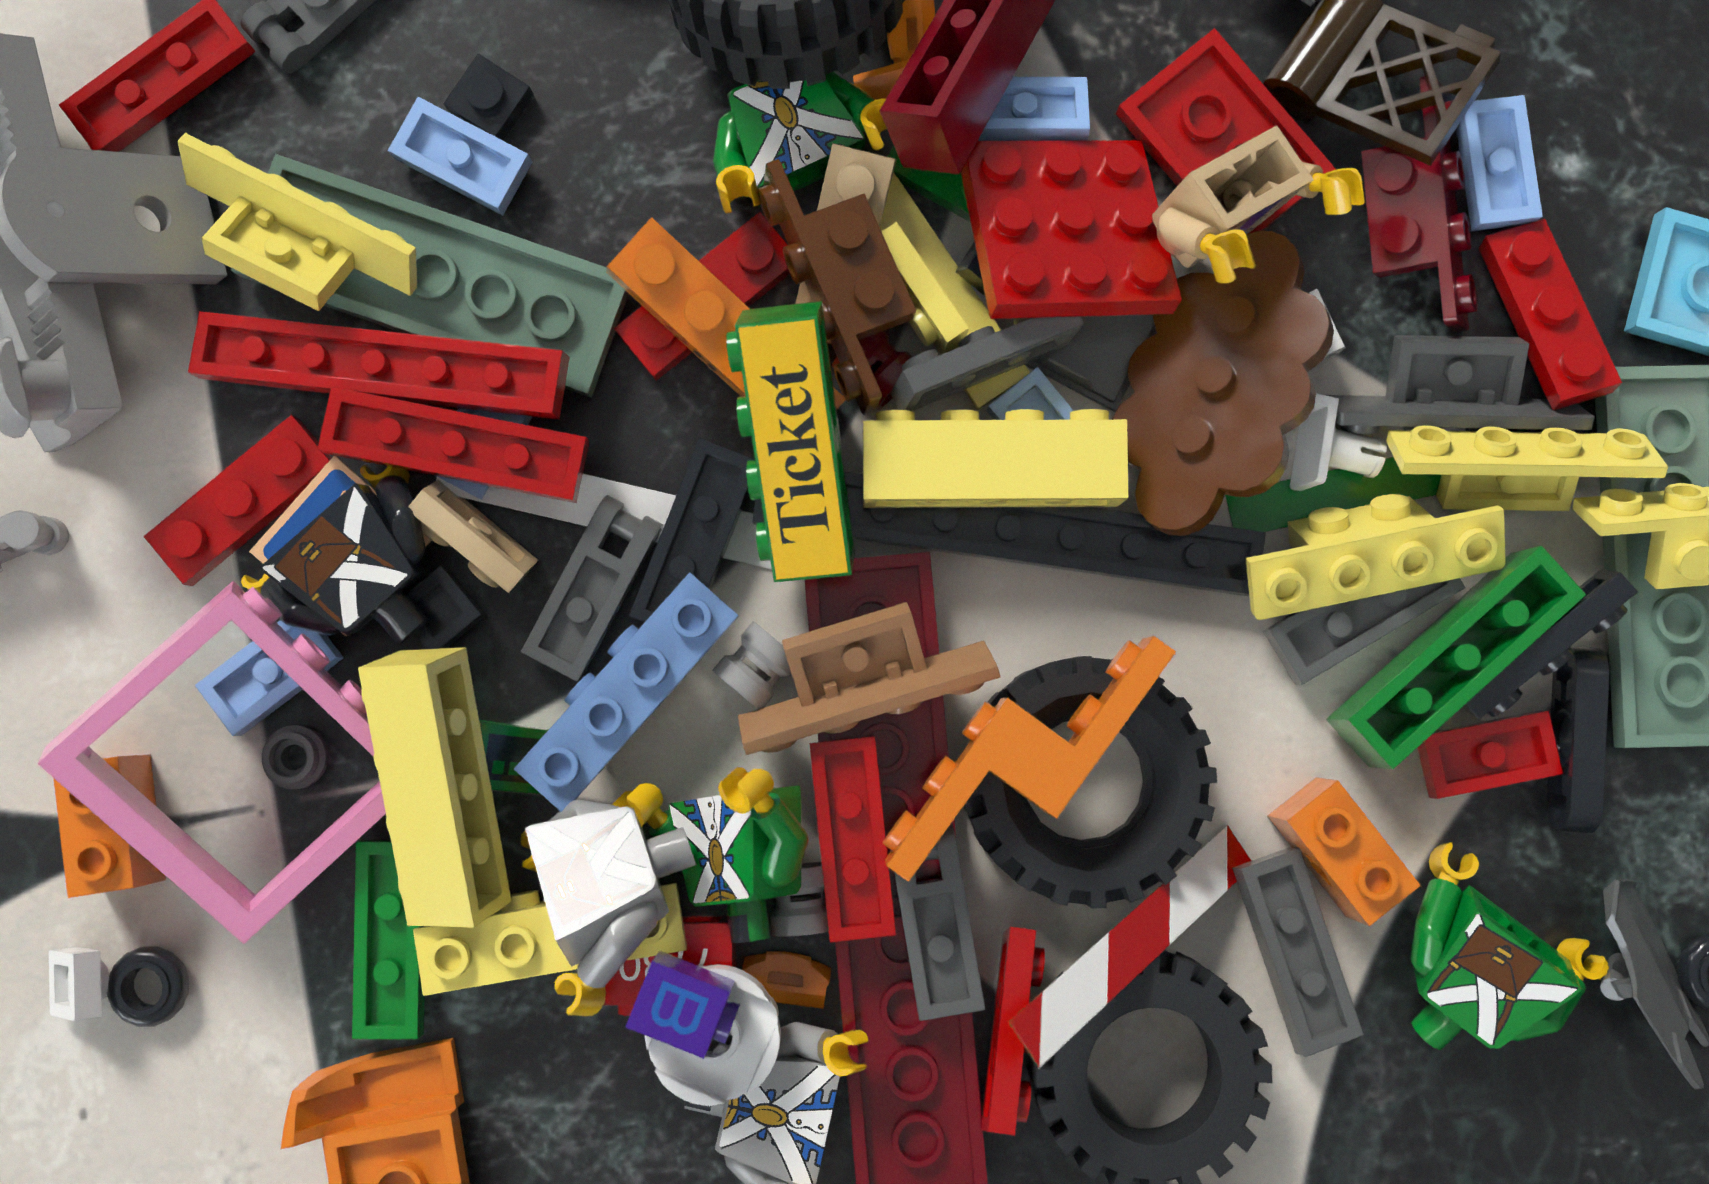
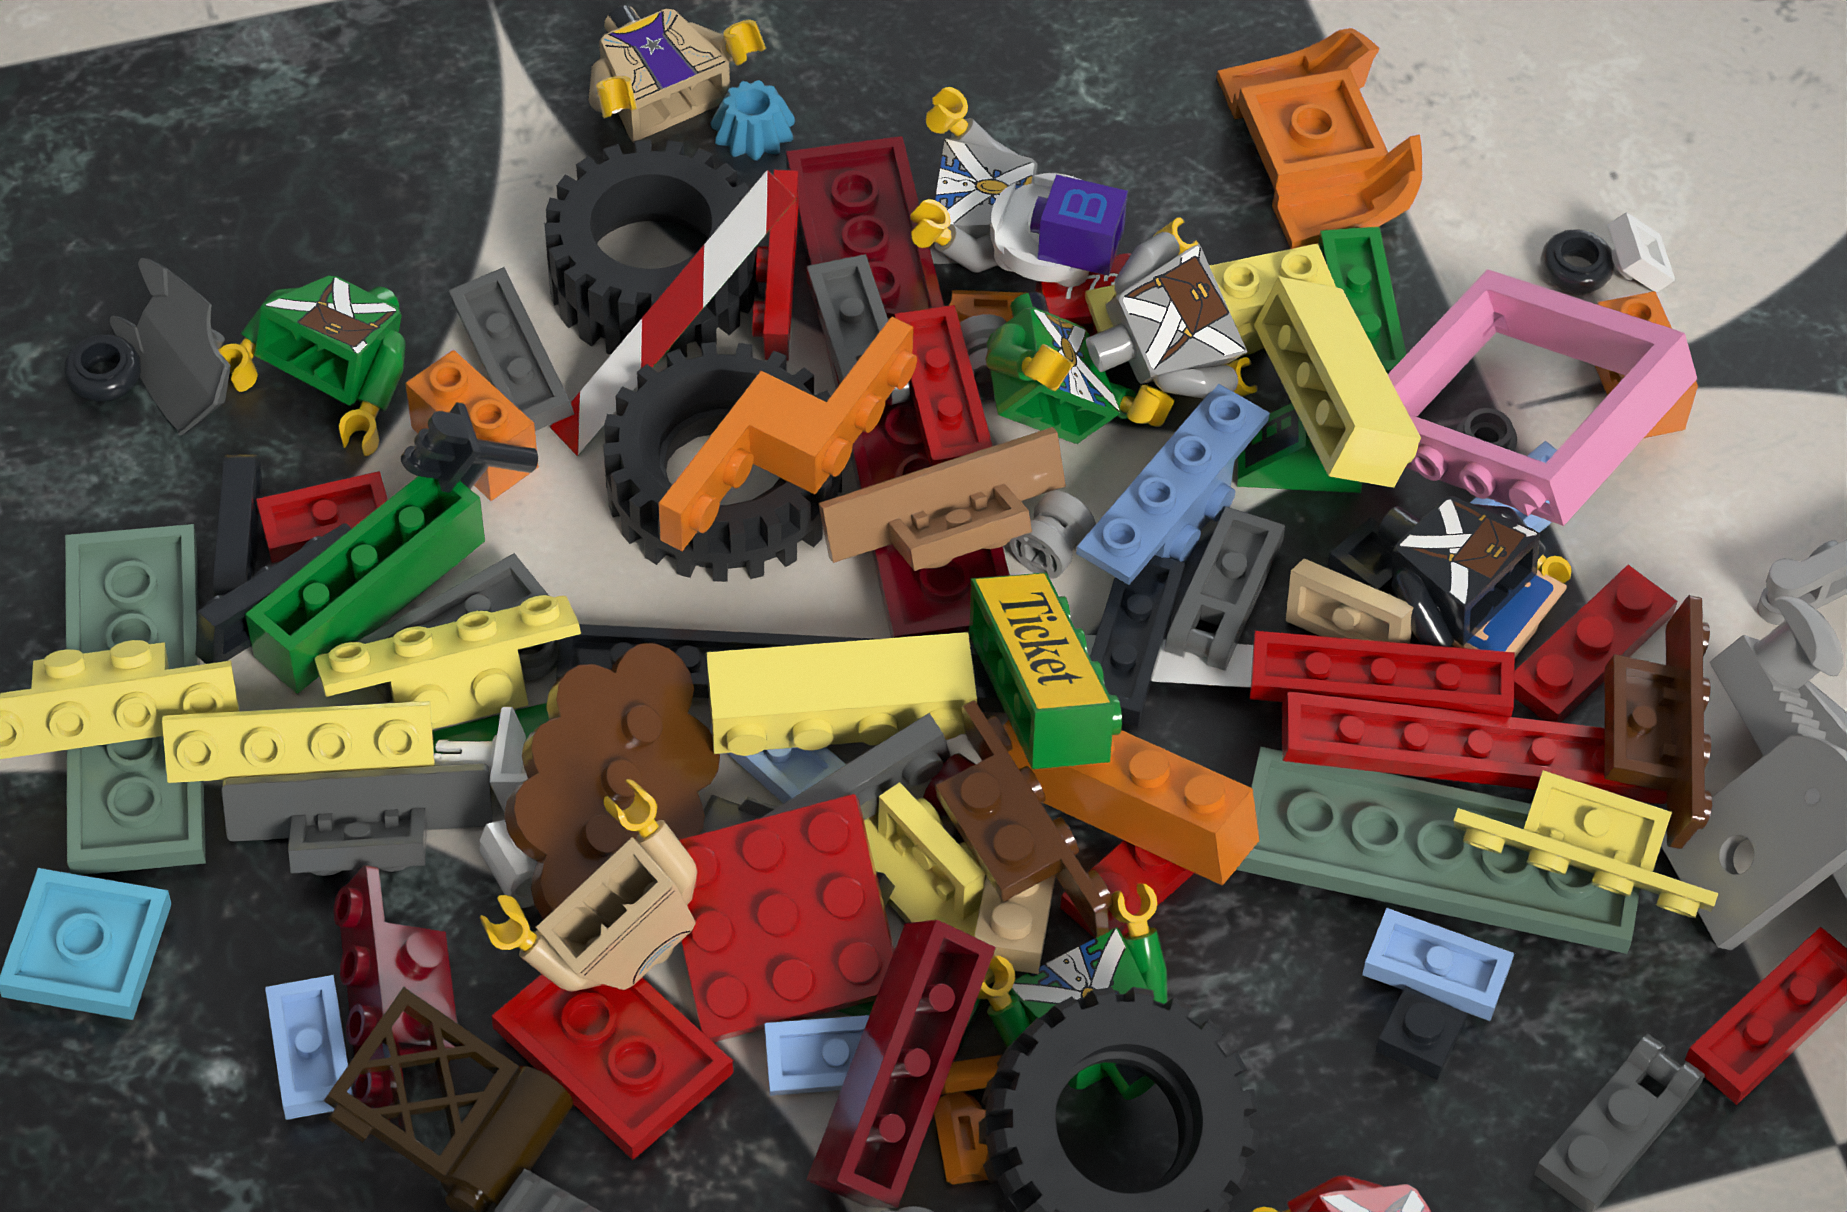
camera: 175 degrees right, 30 degrees down
red plate [1479,219,1622,411] -> none
none -> black arm [401,402,538,493]
none -> reddish brown bracket [1604,595,1712,849]

